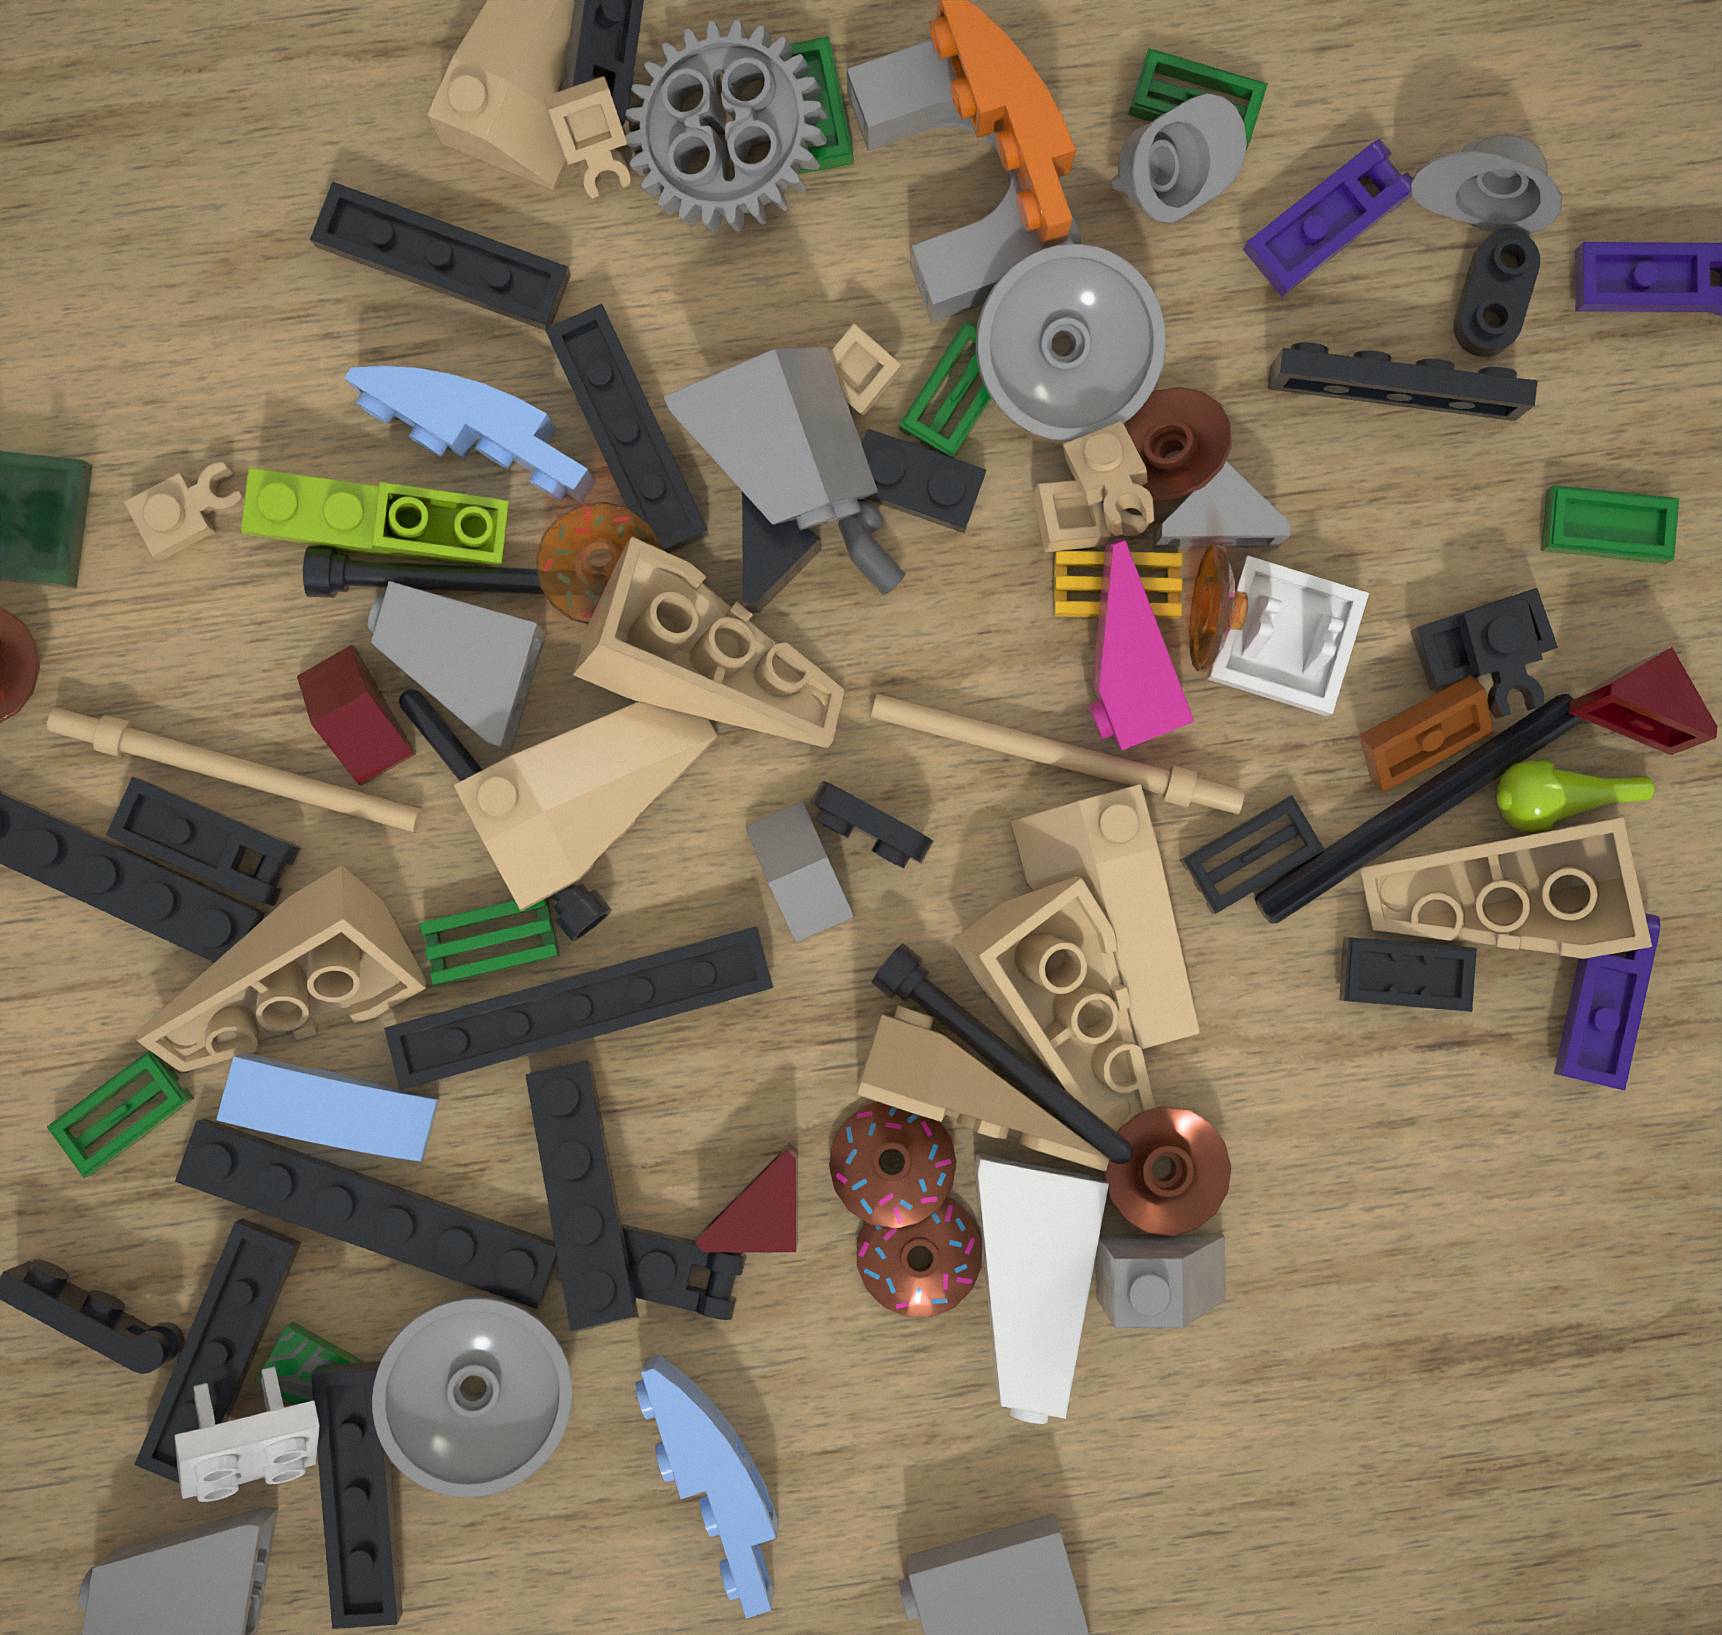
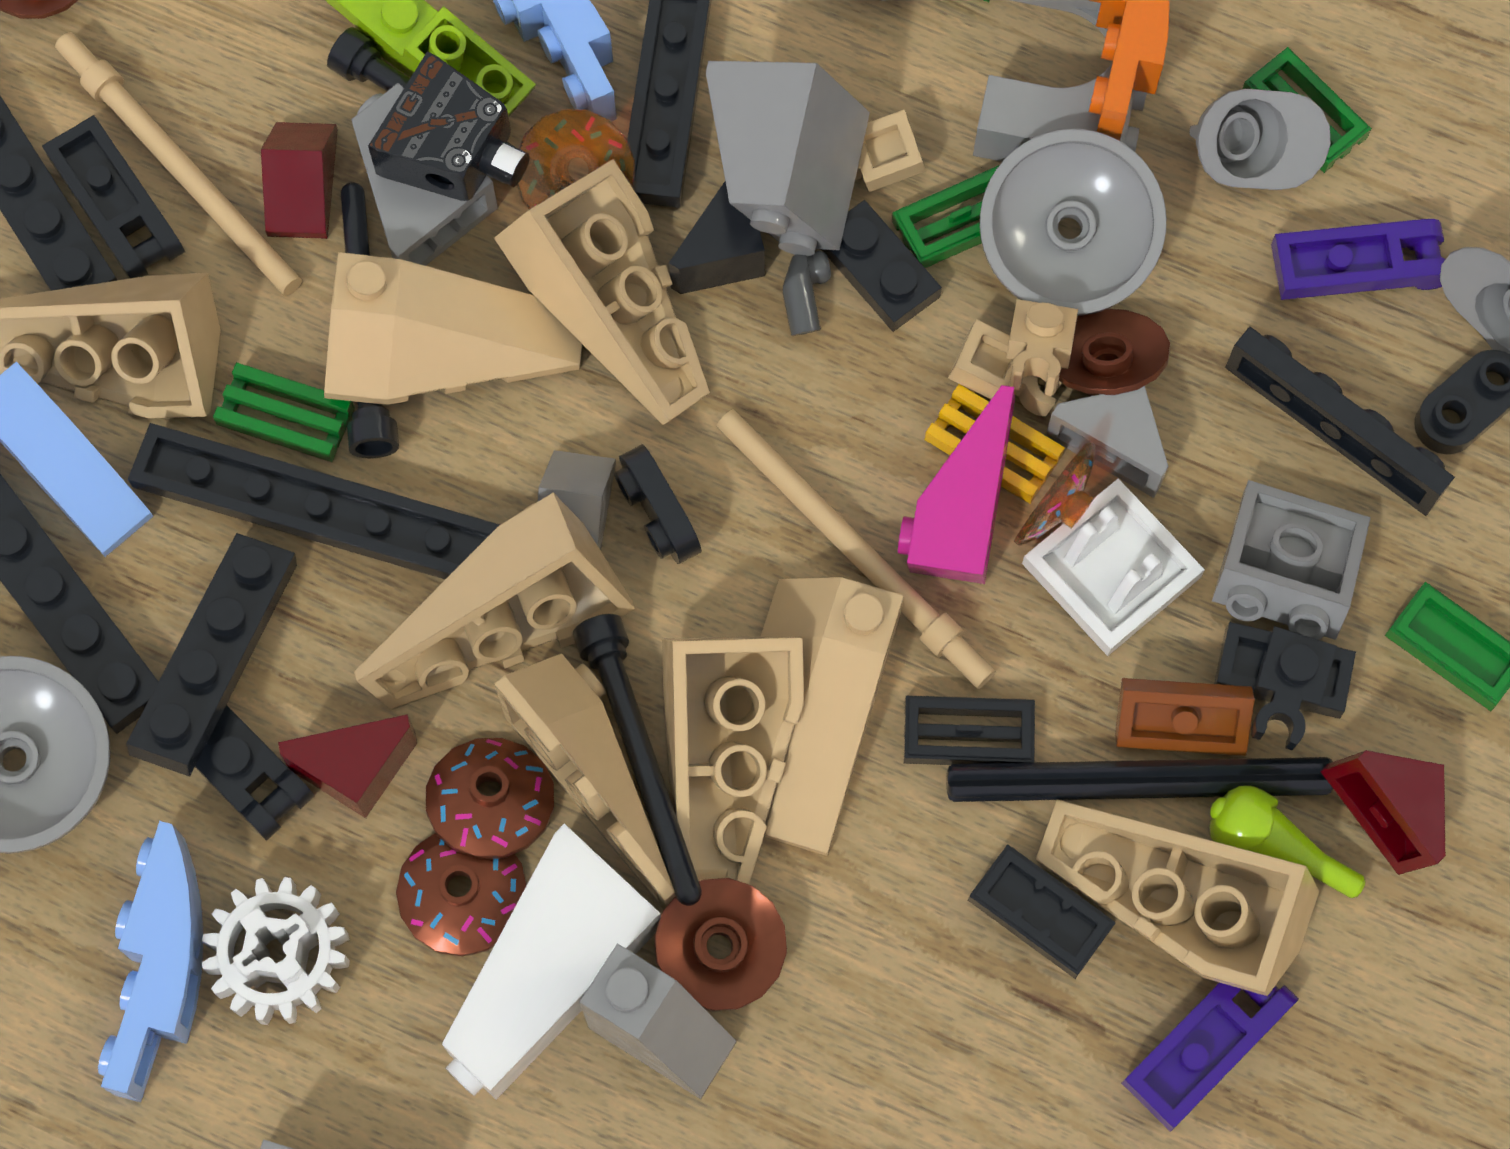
camera: 30 degrees right, 15 degrees down
none -> white gear [202,877,350,1025]
none -> tan wedge [354,492,635,709]
none -> torso [368,52,530,201]
none -> light grey plate [1212,480,1371,640]

